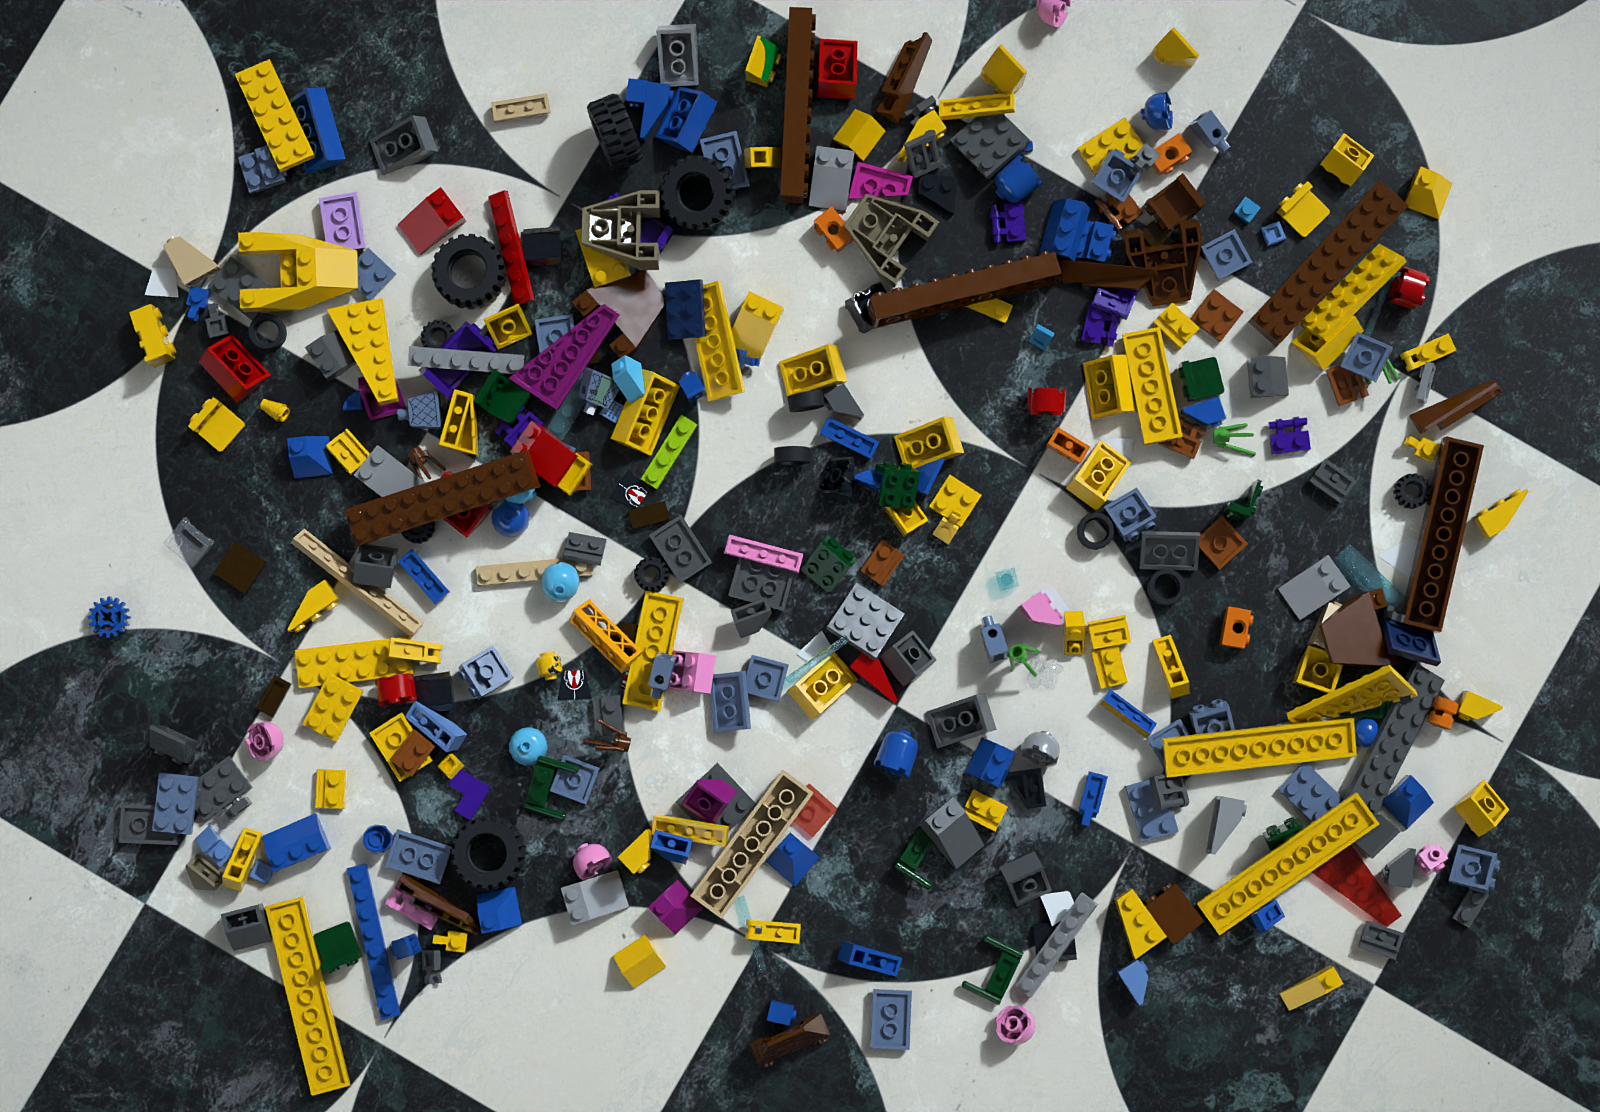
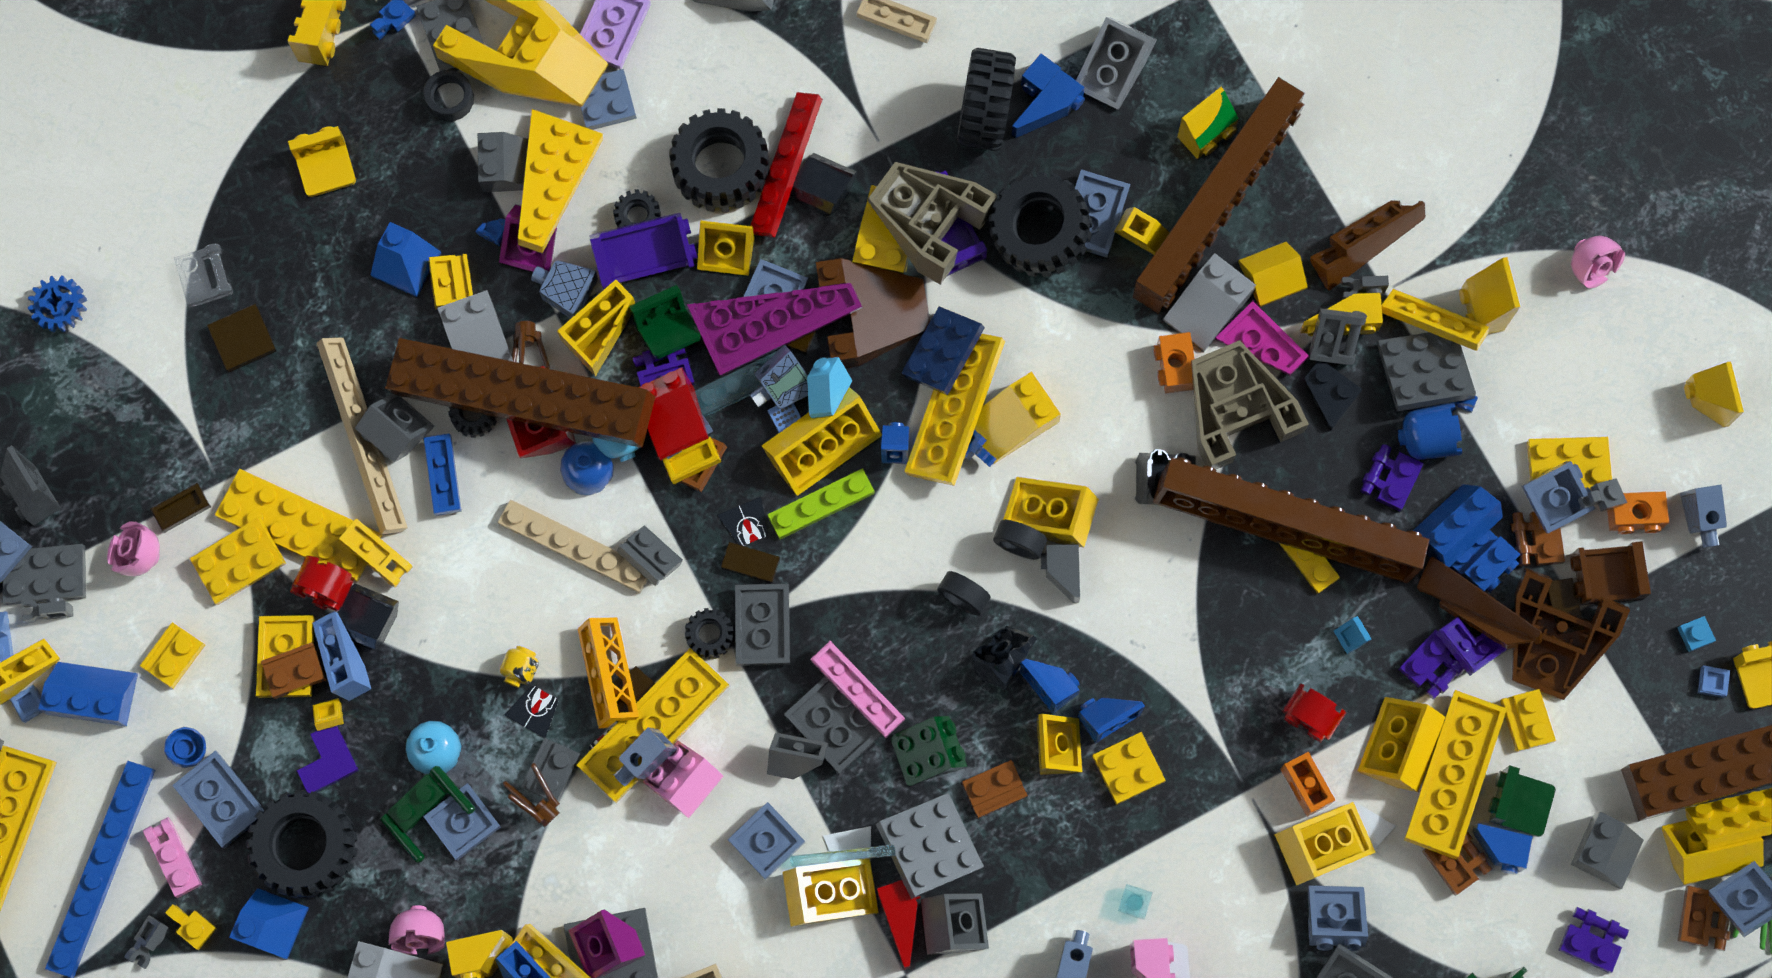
camera: 30 degrees right, 10 degrees down
red slope [199,334,271,403] -> none
dark grey plate [205,303,229,338] -> none
yellow cone [260,399,290,422] -> none
yellow slope [288,580,340,633] -> none
dark green bracket [314,921,363,974] -> none
blue slope [390,933,422,960] -> none
reddish brown wedge [395,872,480,935] -> none
red slope [398,187,466,255] -> none
light grey plate [408,346,524,374] -> none
plate [458,646,514,700] -> none
medium azure cylinder [541,562,580,602] -> none
blue slope [655,87,717,153] -> none
sand blue plate [710,671,751,733] -> none
red slope [817,38,858,99] -> none
blue plate [820,417,879,460] -> none
dark green bracket [875,461,920,509] -> none
yellow slope [894,416,964,469] -> none
yellow plate [933,509,962,545] -> none
black tyre [1077,513,1114,550] -> none
blue cylinder [1141,92,1173,131] -> none
dark orange plate [1190,289,1244,342] -> none
sand blue plate [1201,229,1252,281] -> none
bright green plant [1213,423,1256,456] -> none

